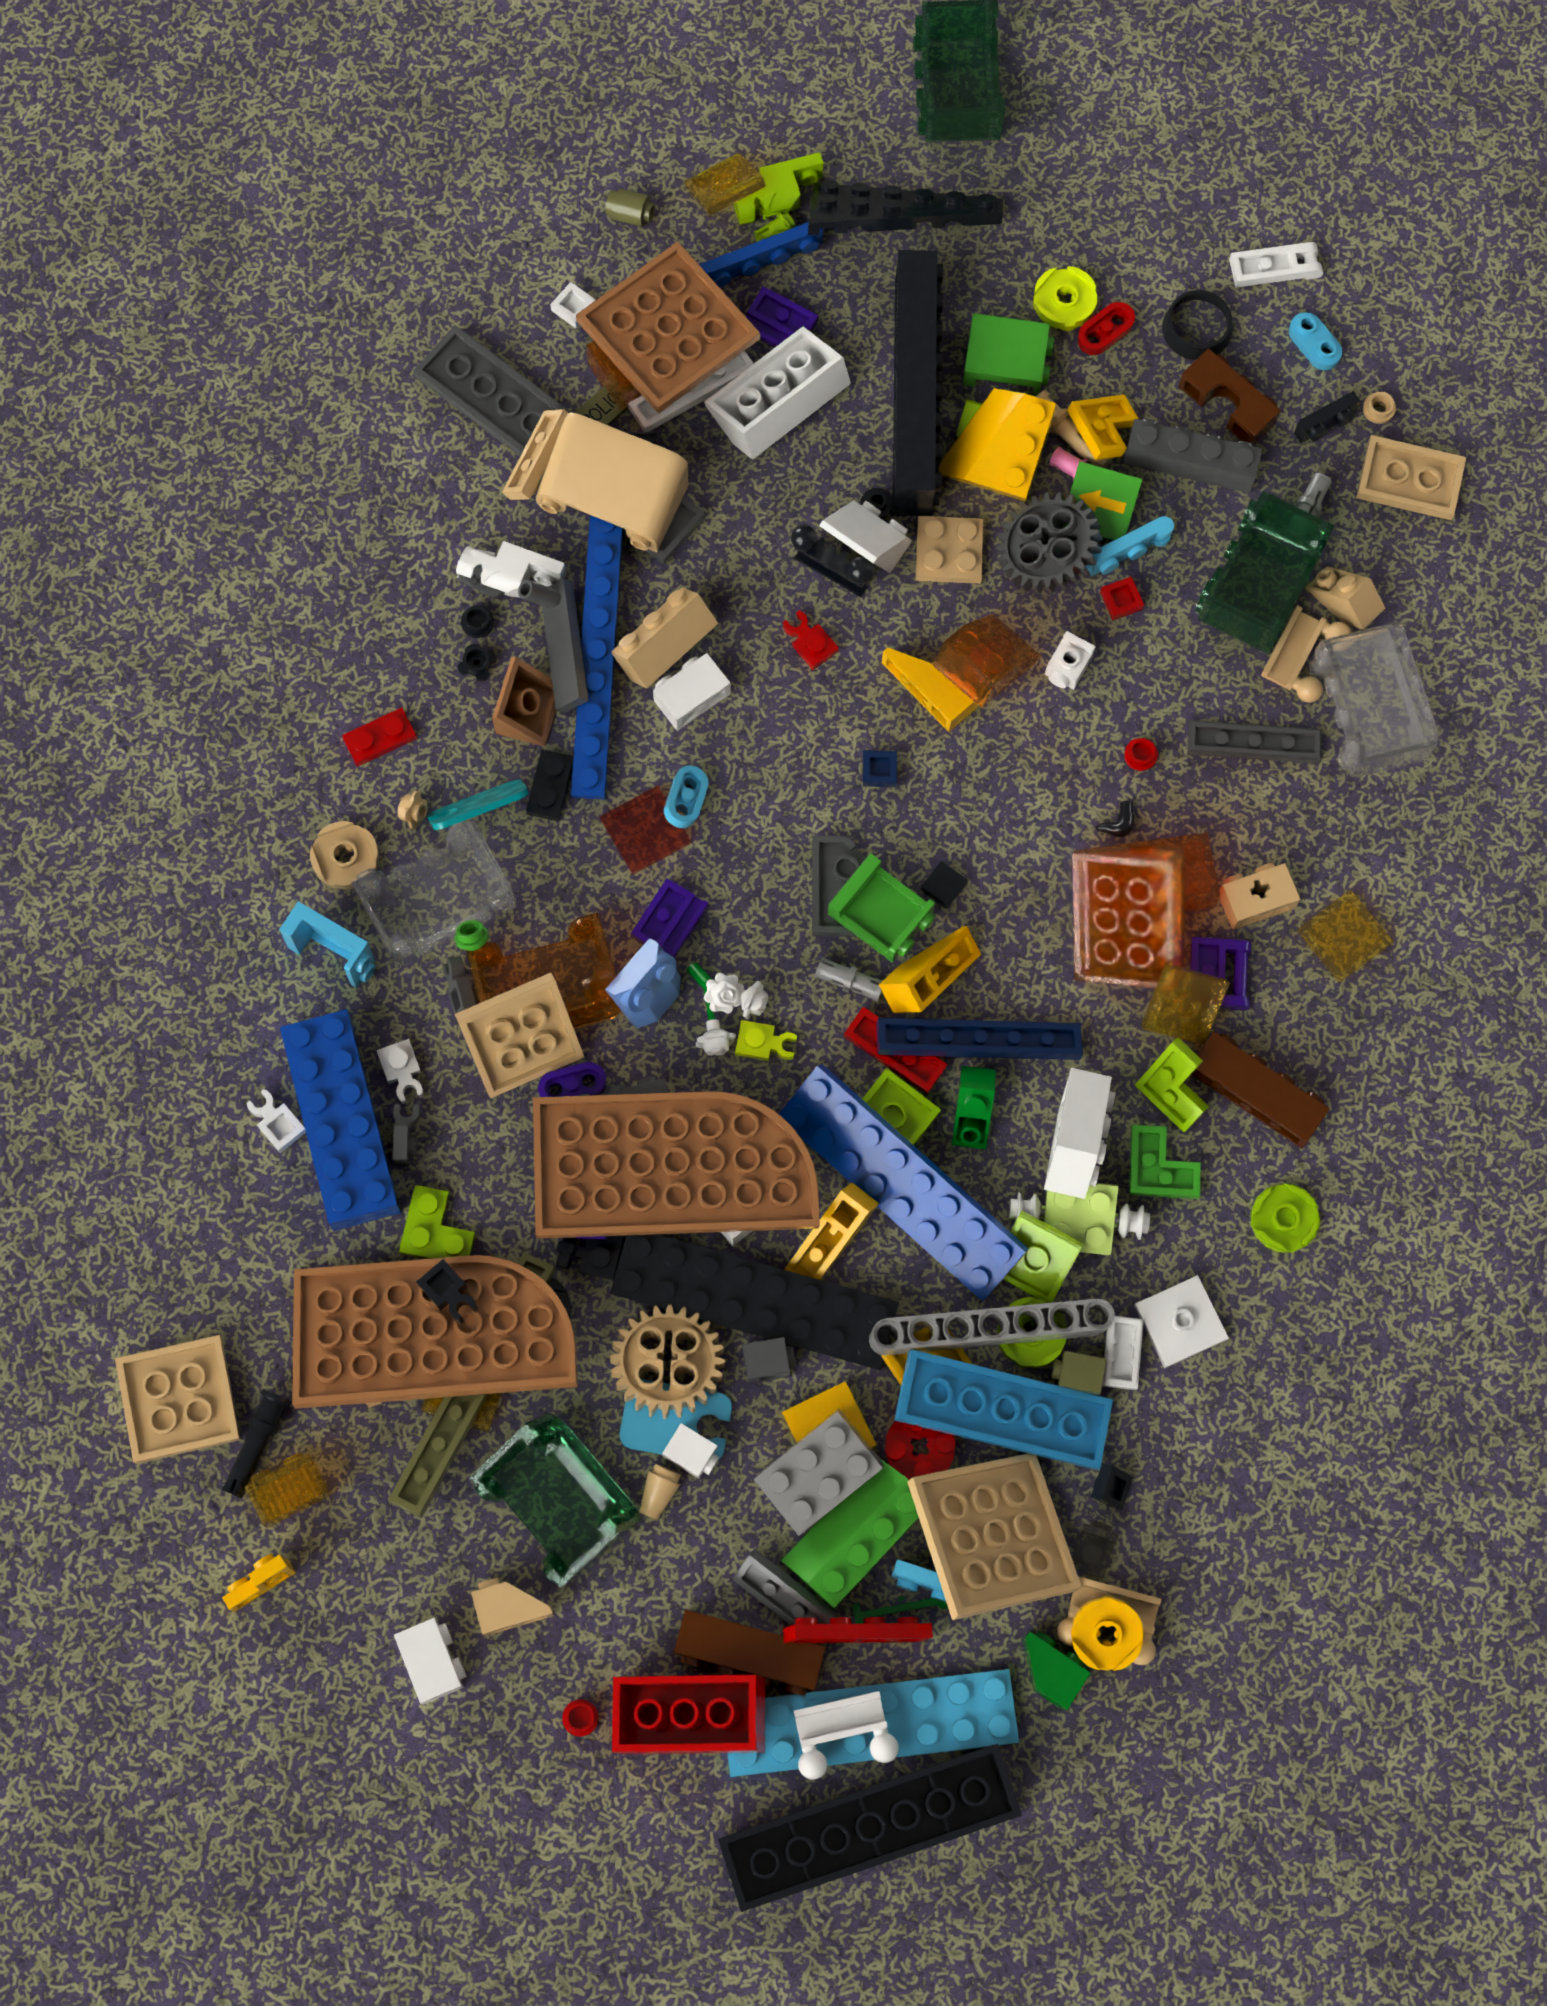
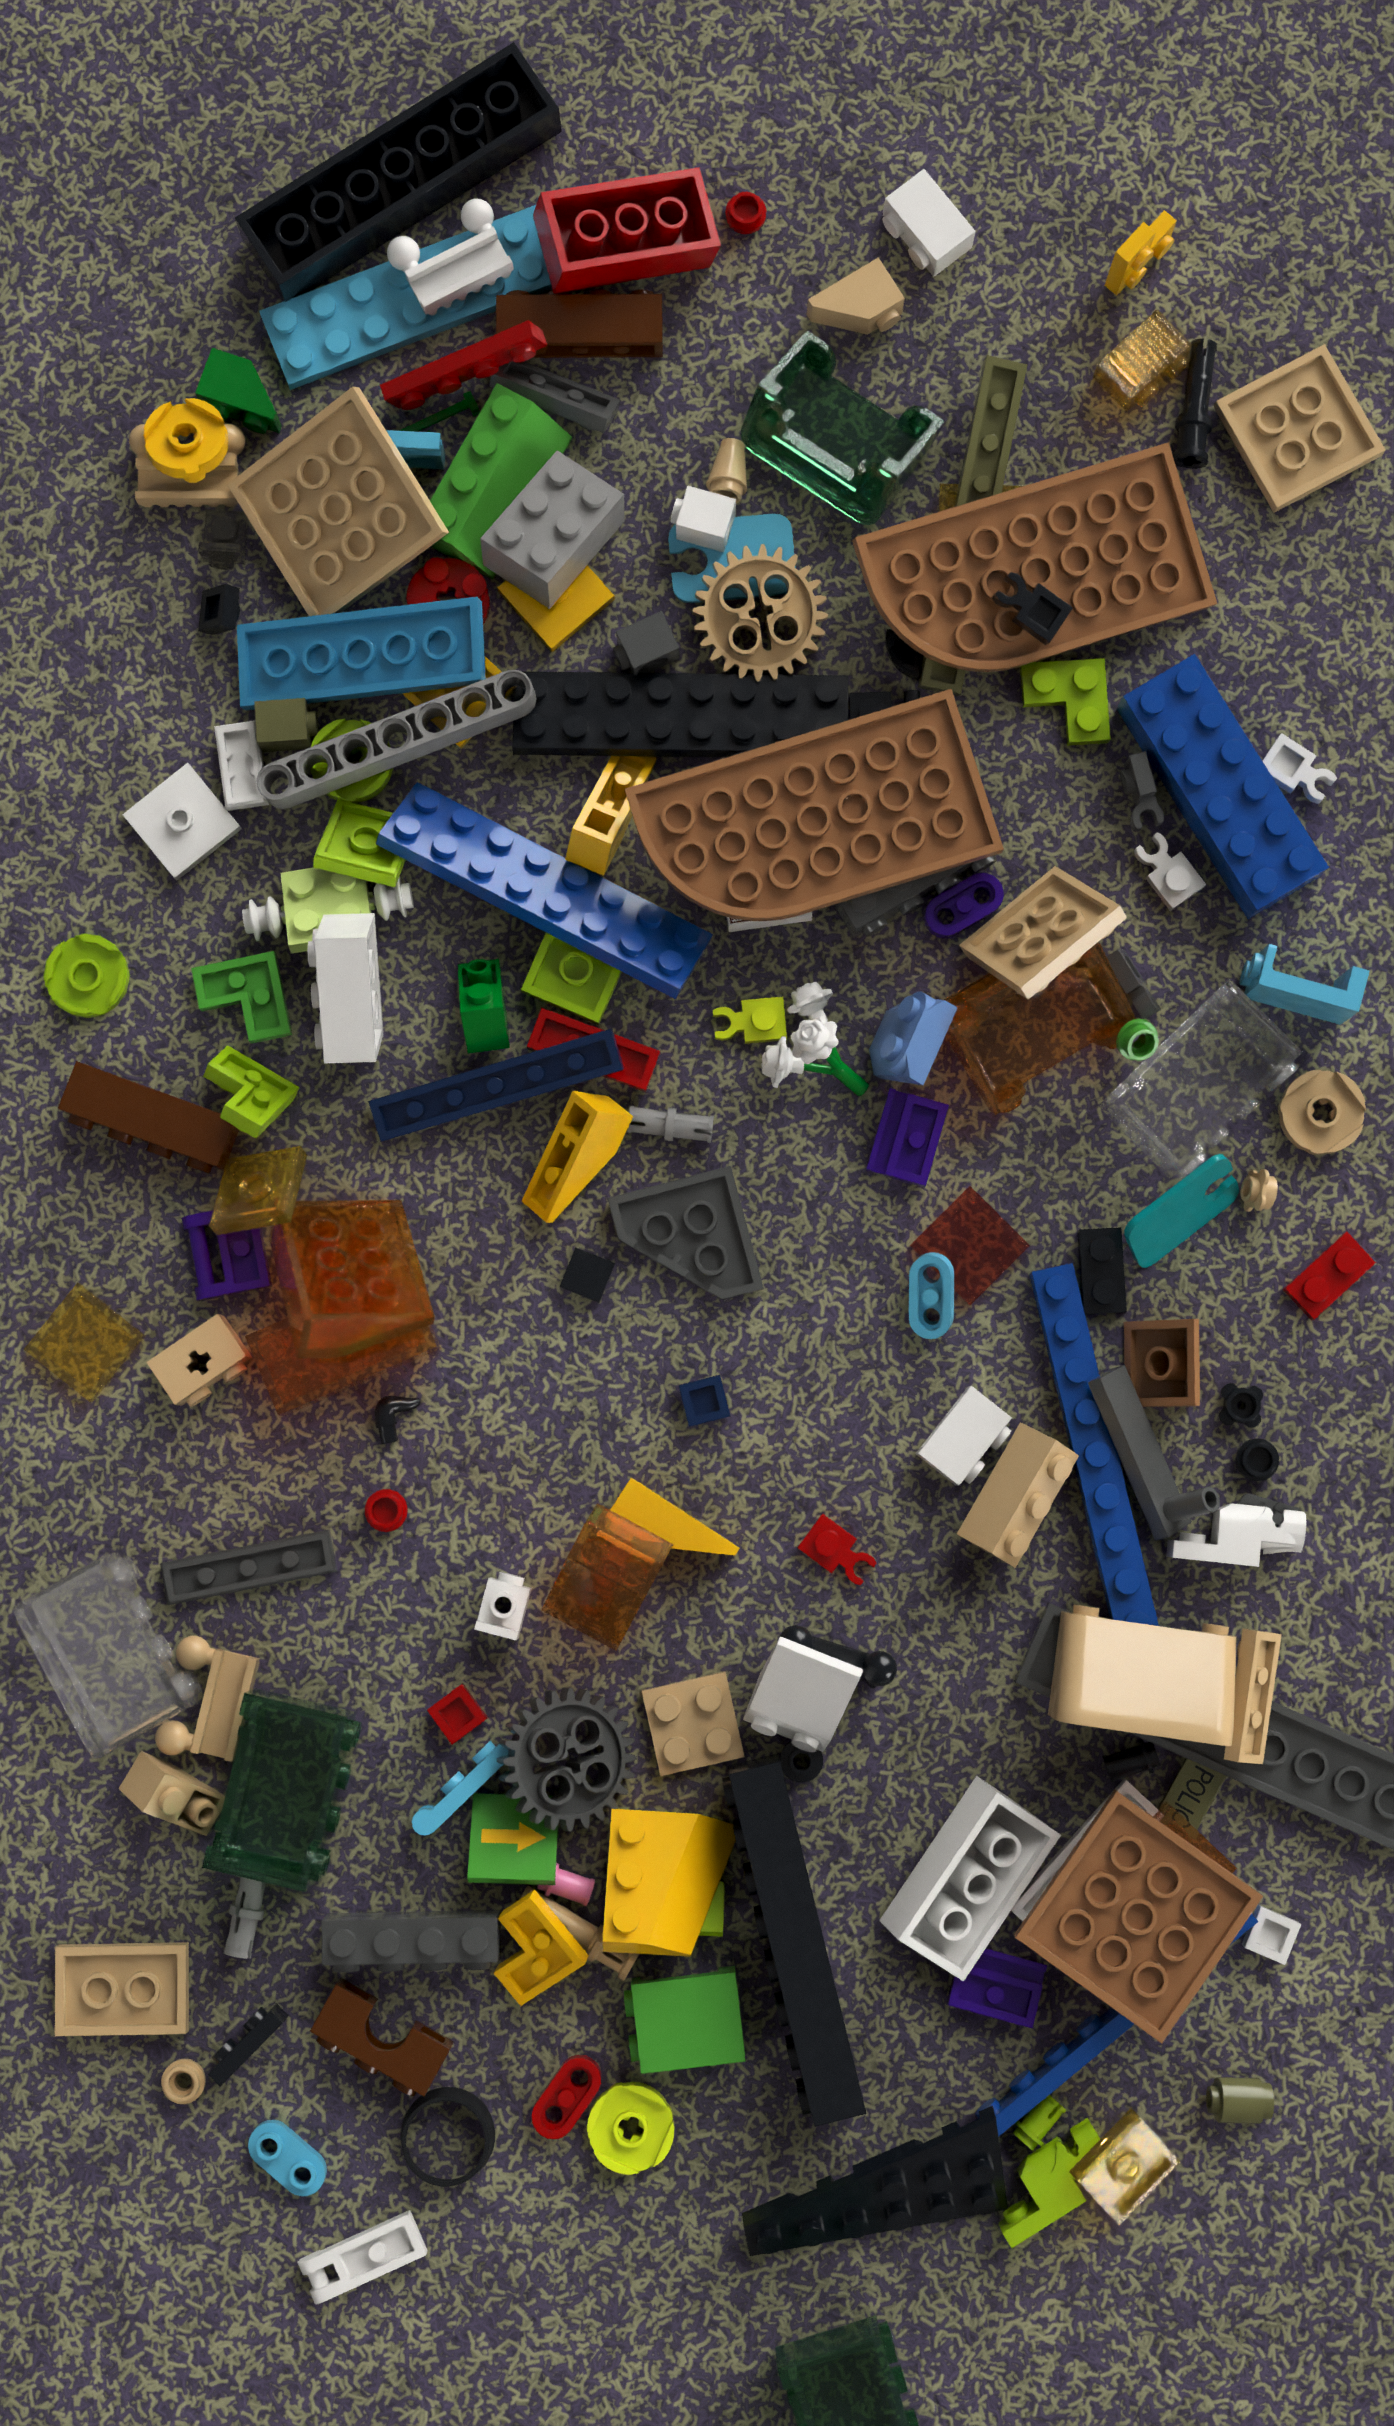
camera: 170 degrees right, 10 degrees up
bright green panel [828,853,936,962] -> none

